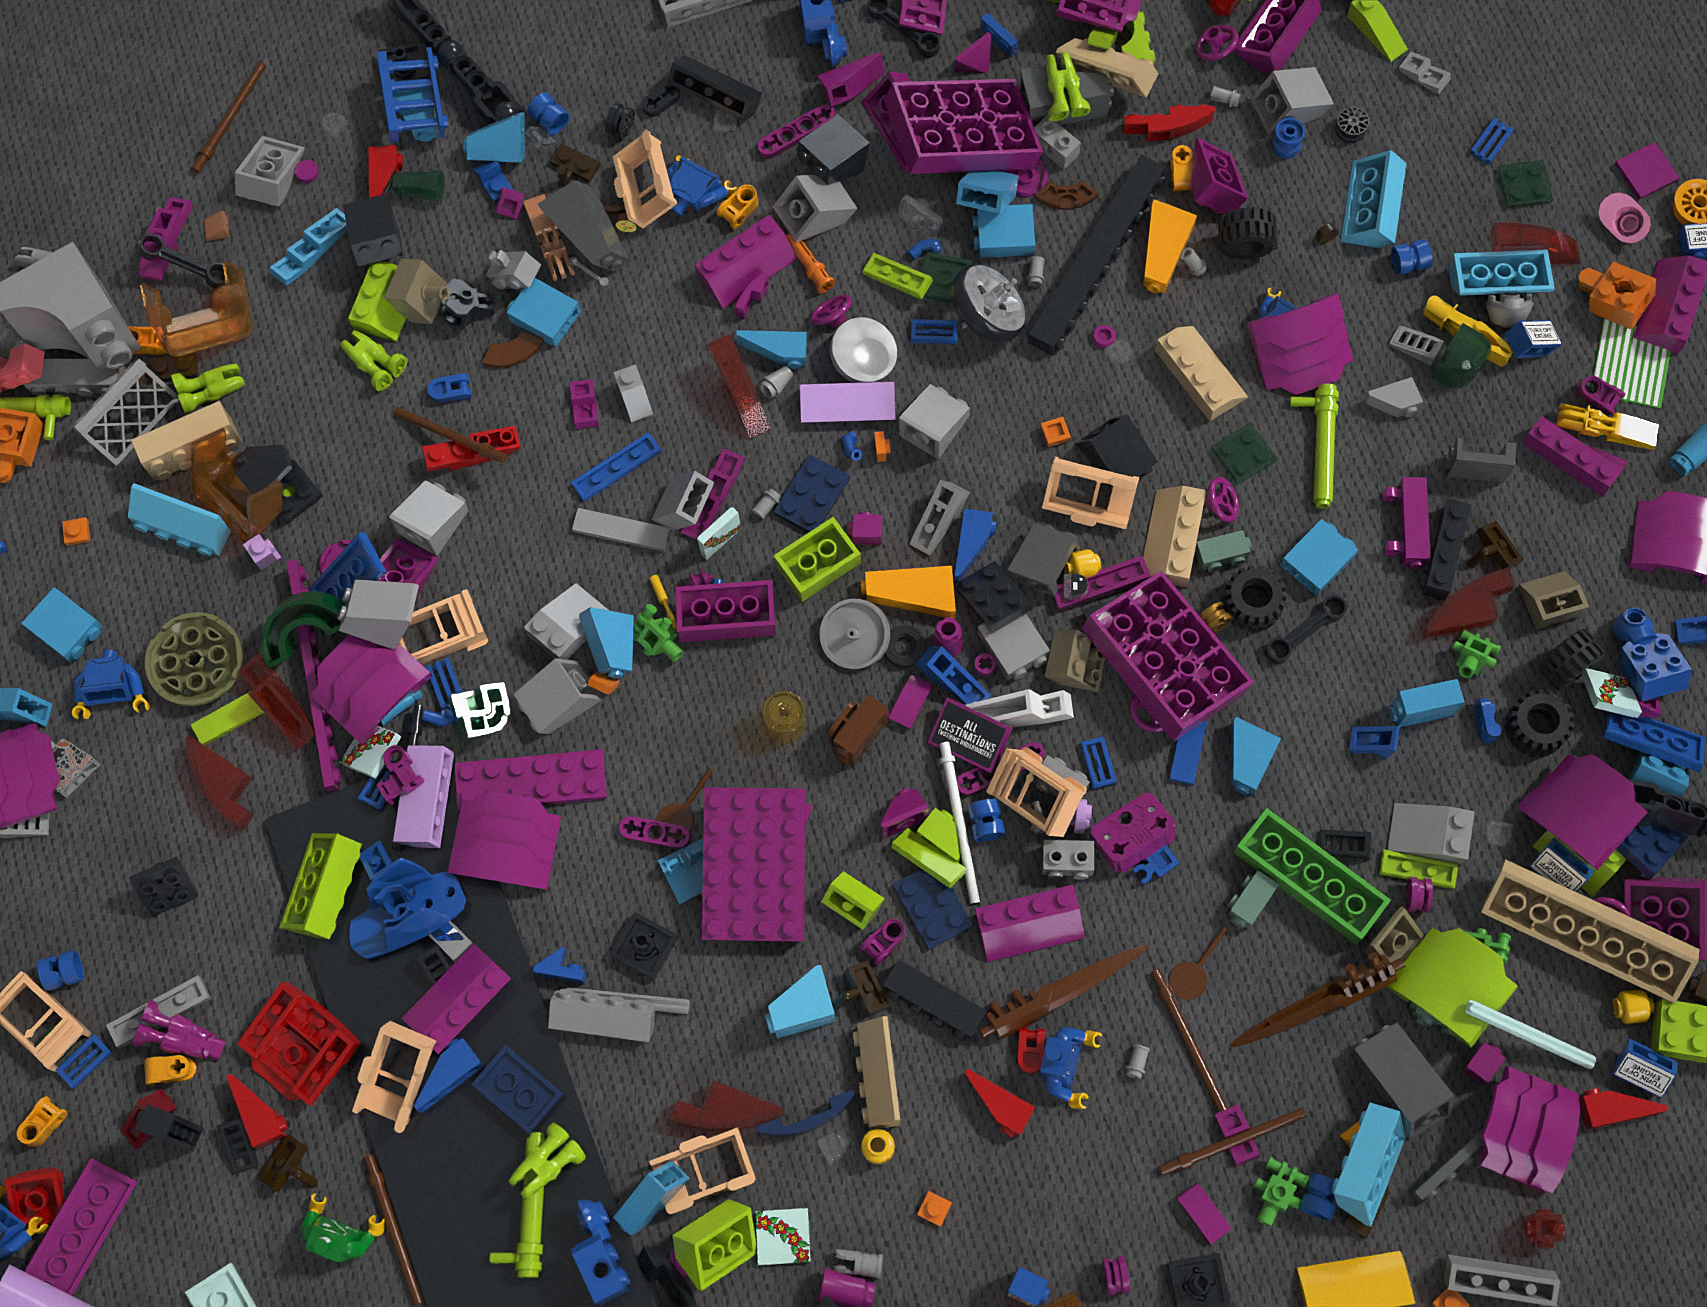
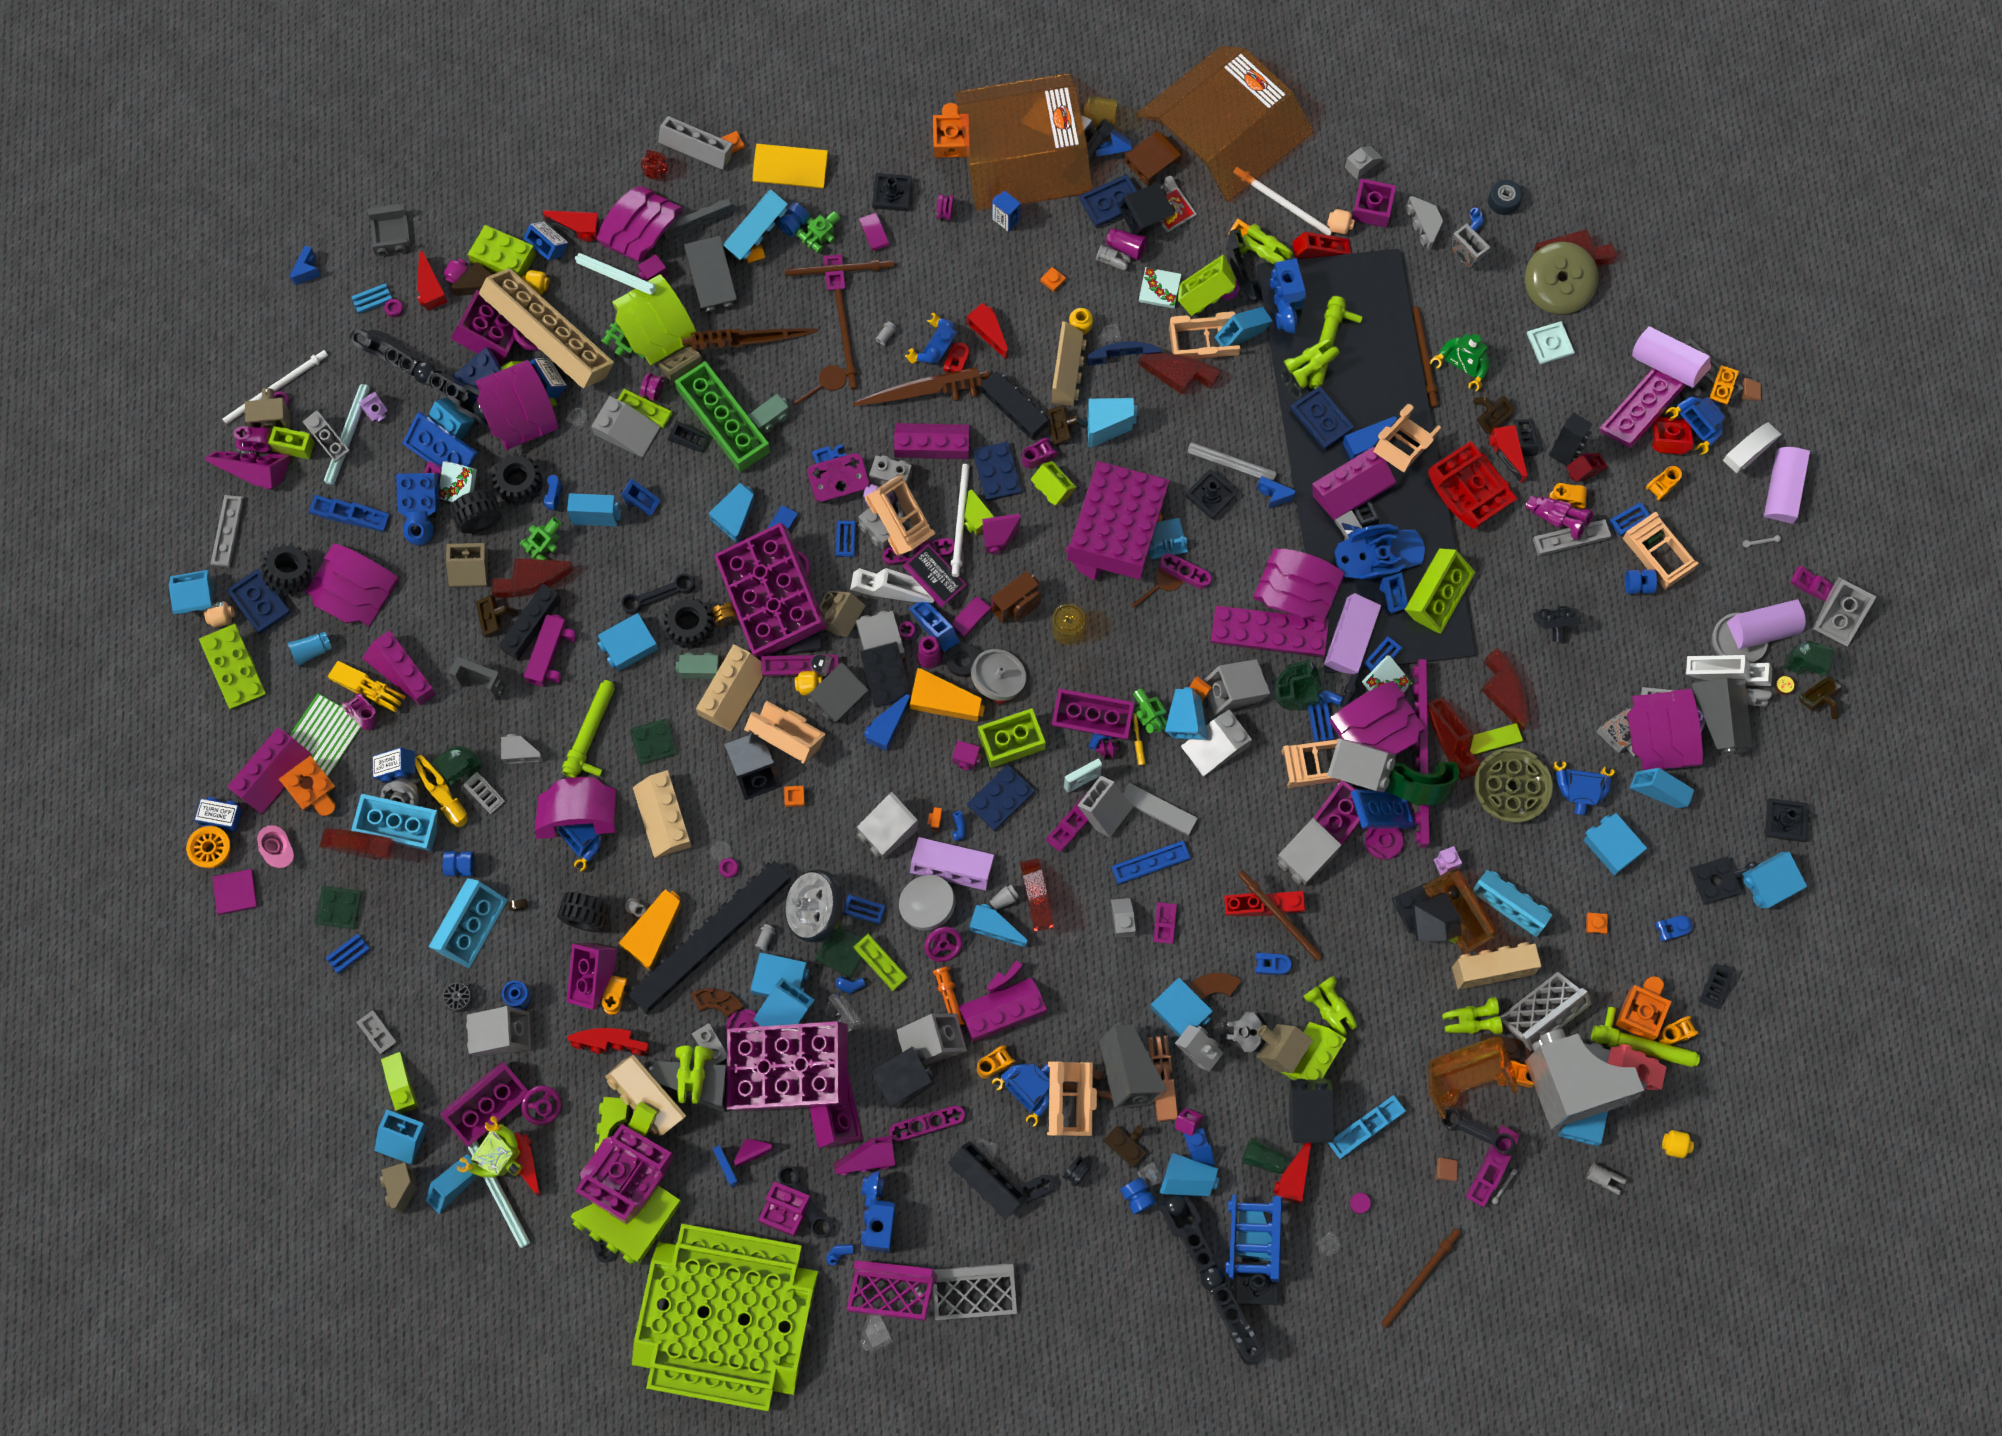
camera: 170 degrees left, 0 degrees up
light grey slope [235,136,305,207] -> none
magenta piece [377,745,424,805] -> none
light grey brick [548,989,656,1042] -> none
light grey pin [752,488,781,519] -> none
lime tile [892,828,966,888] -> none
light grey slope [909,480,970,555] -> none
blue wheel [967,799,1006,842] -> none
magenta piece [1205,477,1239,523] -> none
light grey pin [1210,86,1240,108] -> none

